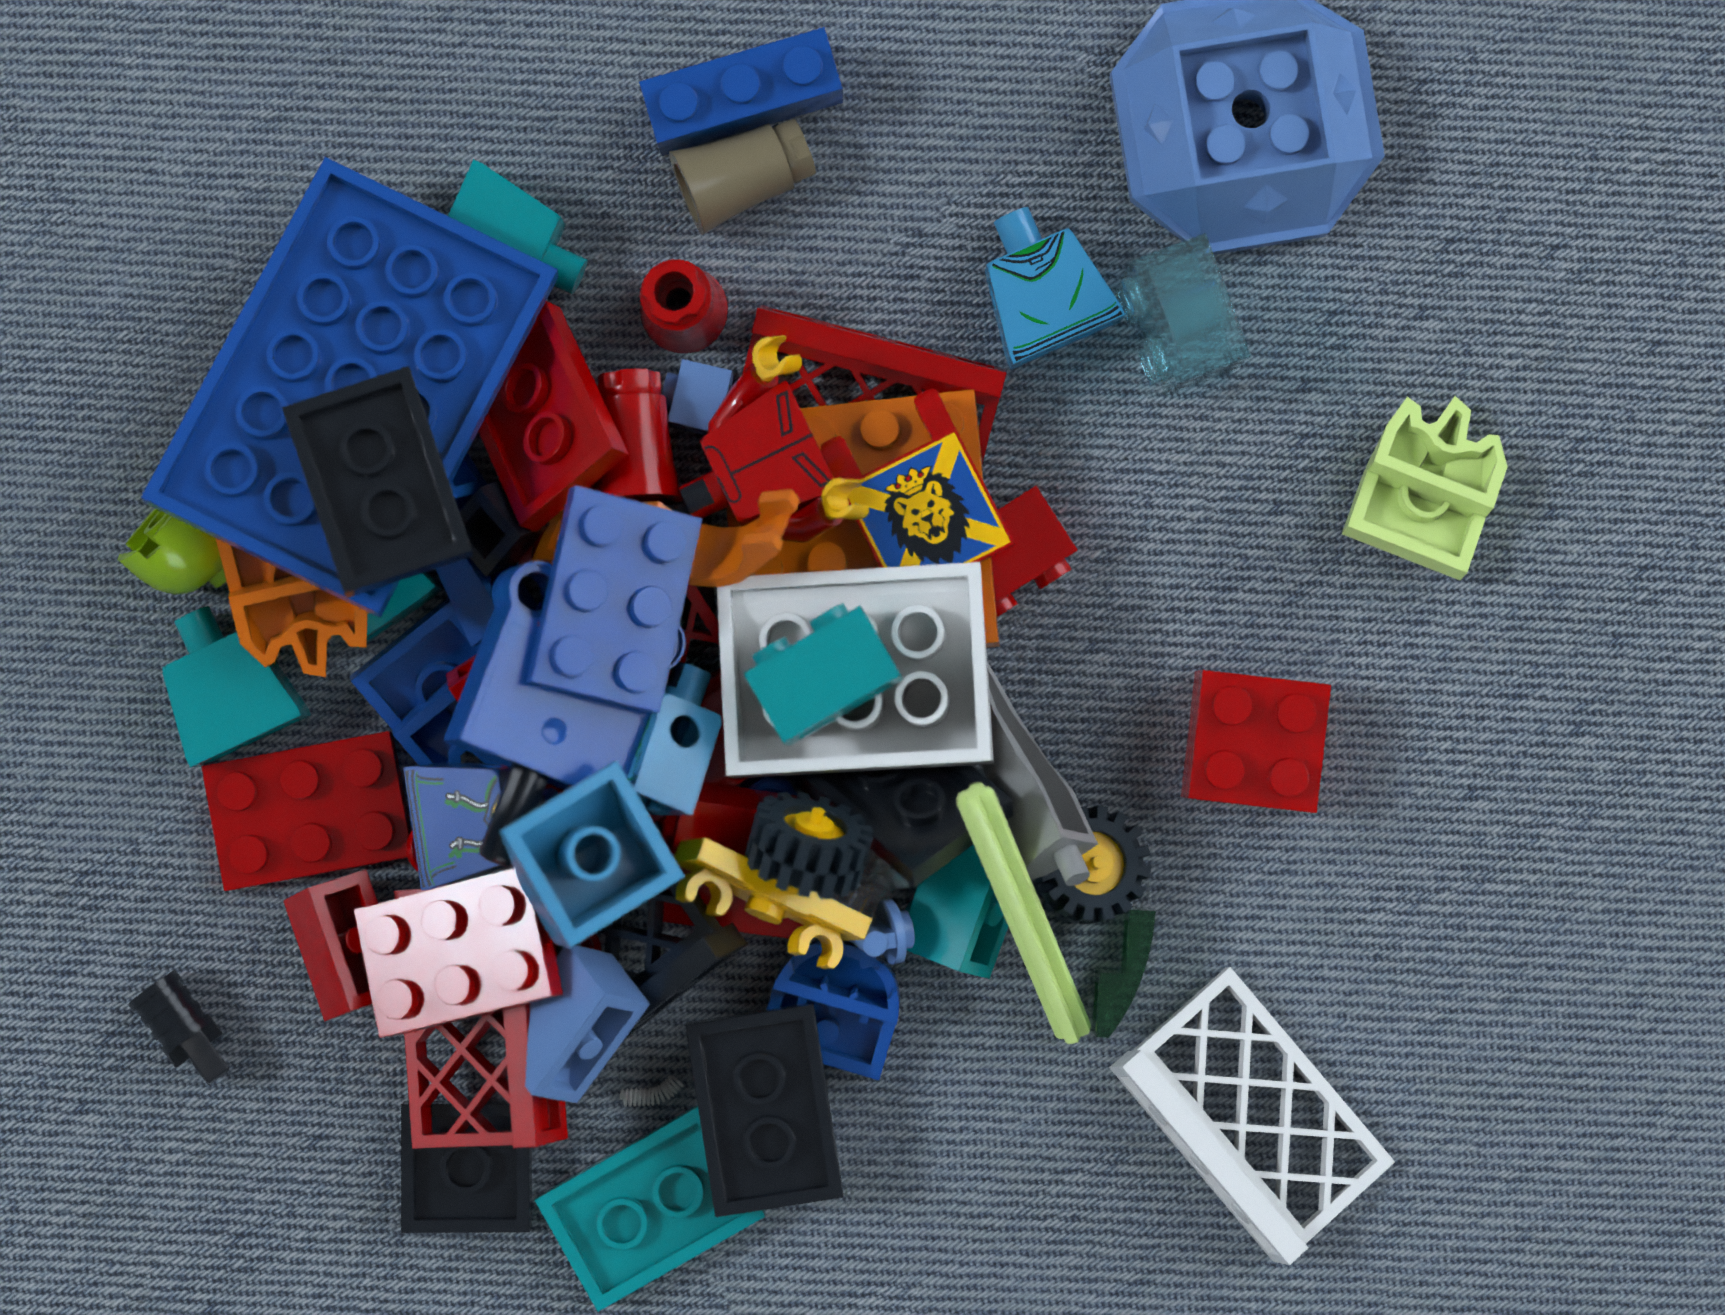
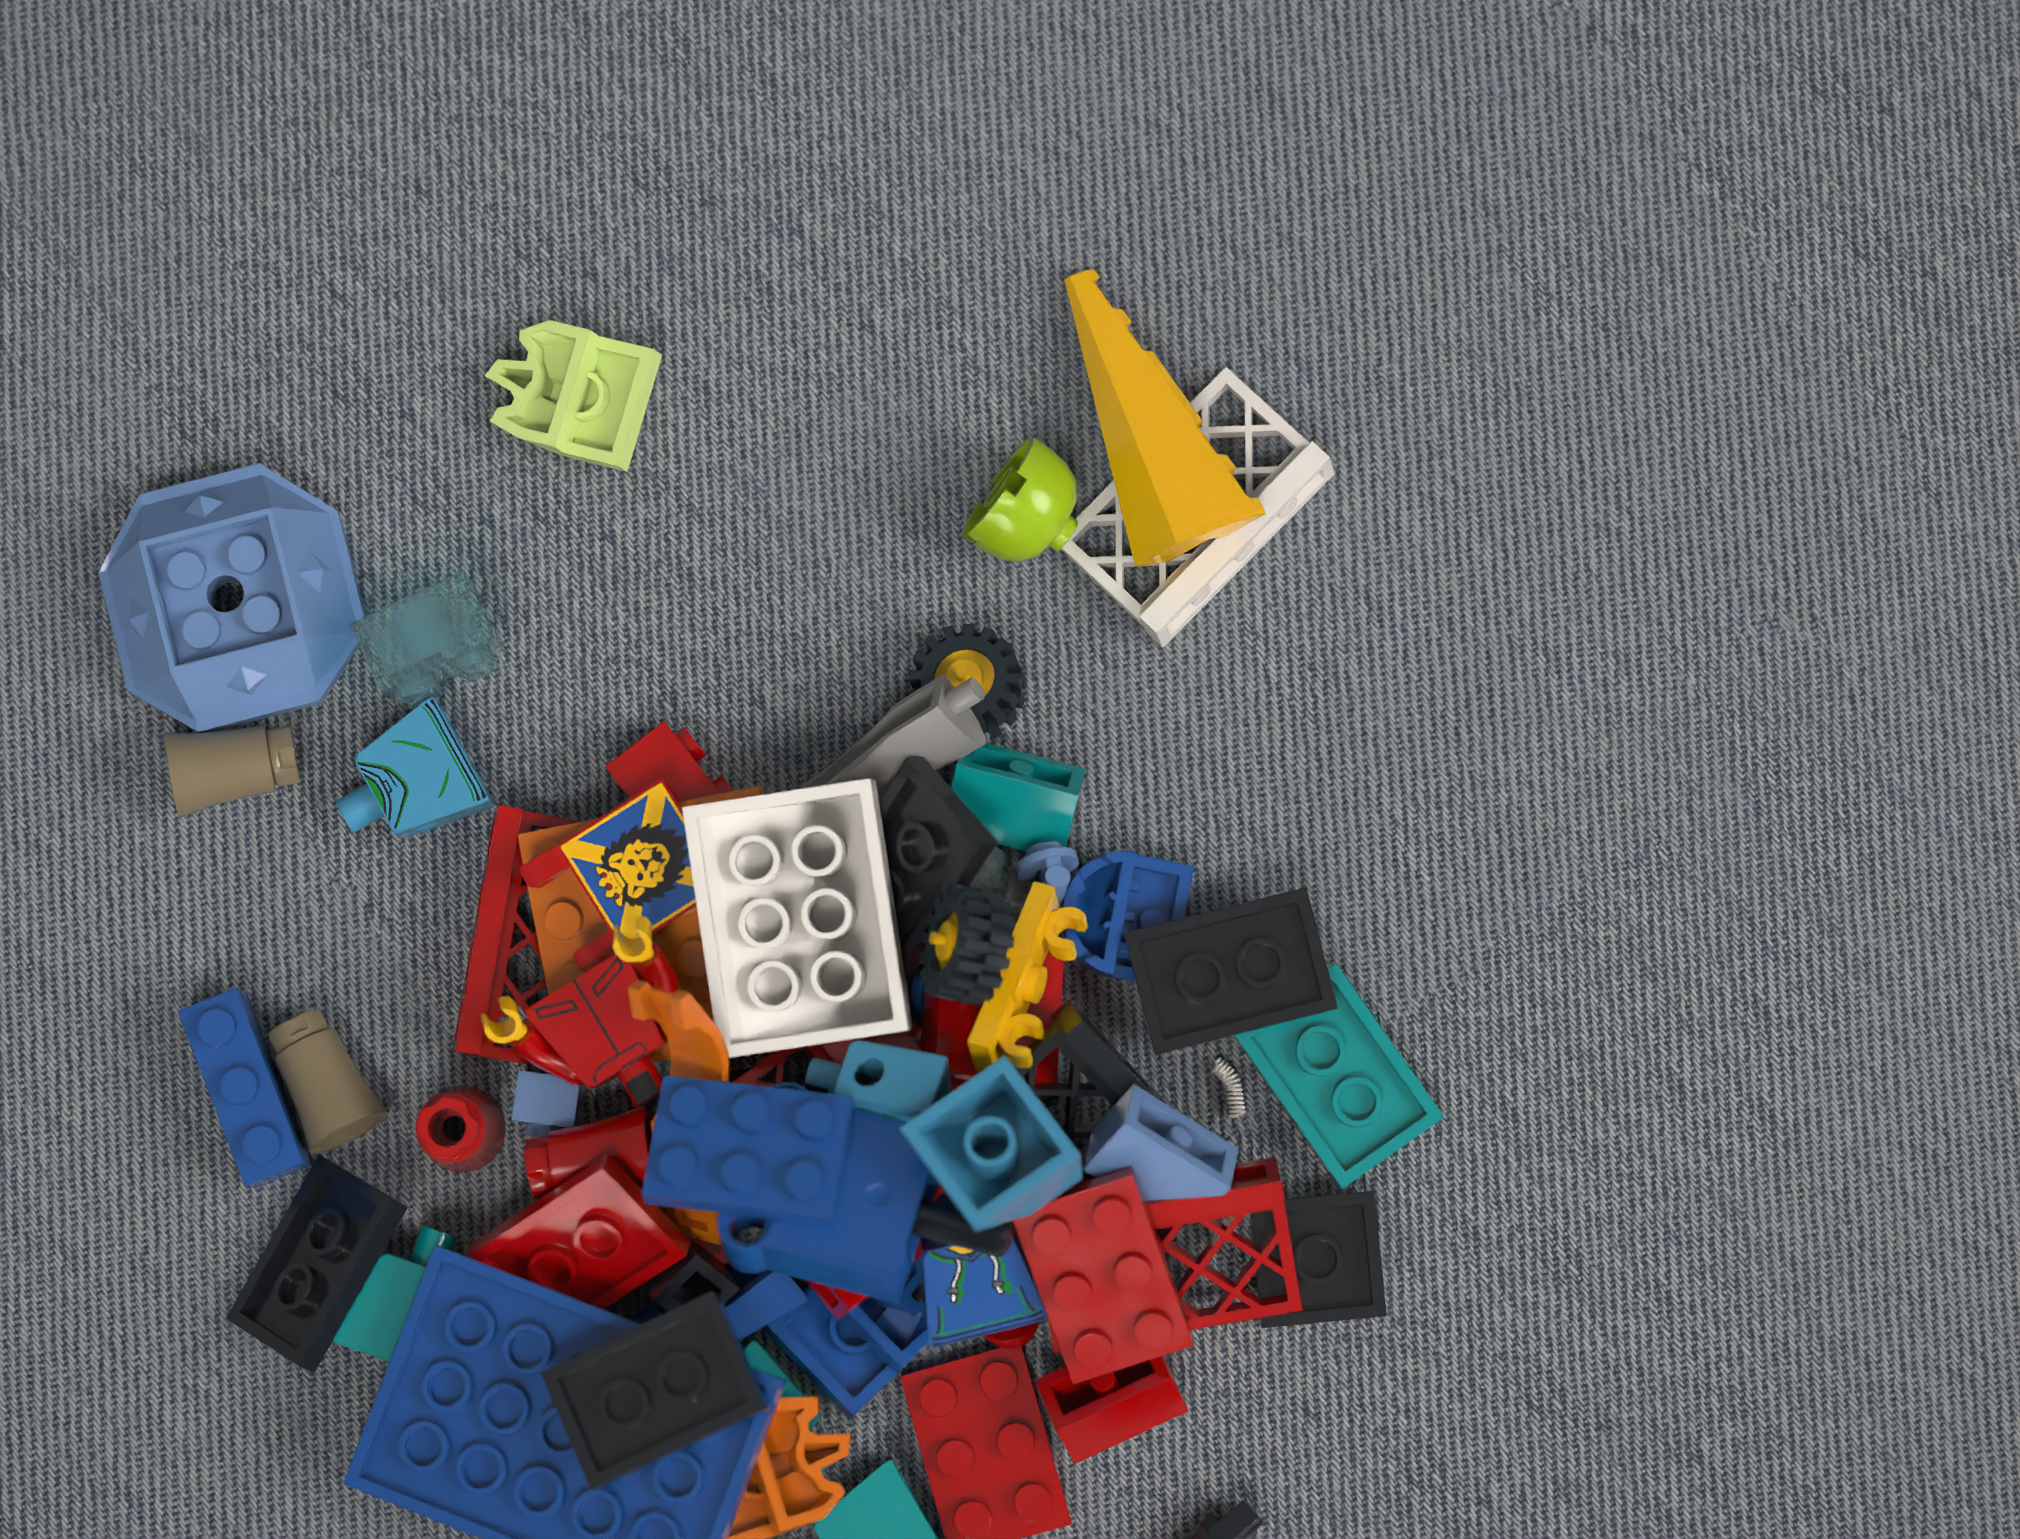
camera: 85 degrees left, 5 degrees down
teal brick [743,603,904,747] -> none
yellowish green axle [957,782,1091,1044] -> none
clear green slope [1091,906,1156,1038] -> none
red brick [1181,670,1331,813] -> none
none -> dark tan plant [164,725,300,818]
none -> black plate [226,1154,408,1373]
none -> lime cylinder [961,437,1079,562]
none -> yellow wedge [1064,270,1266,567]

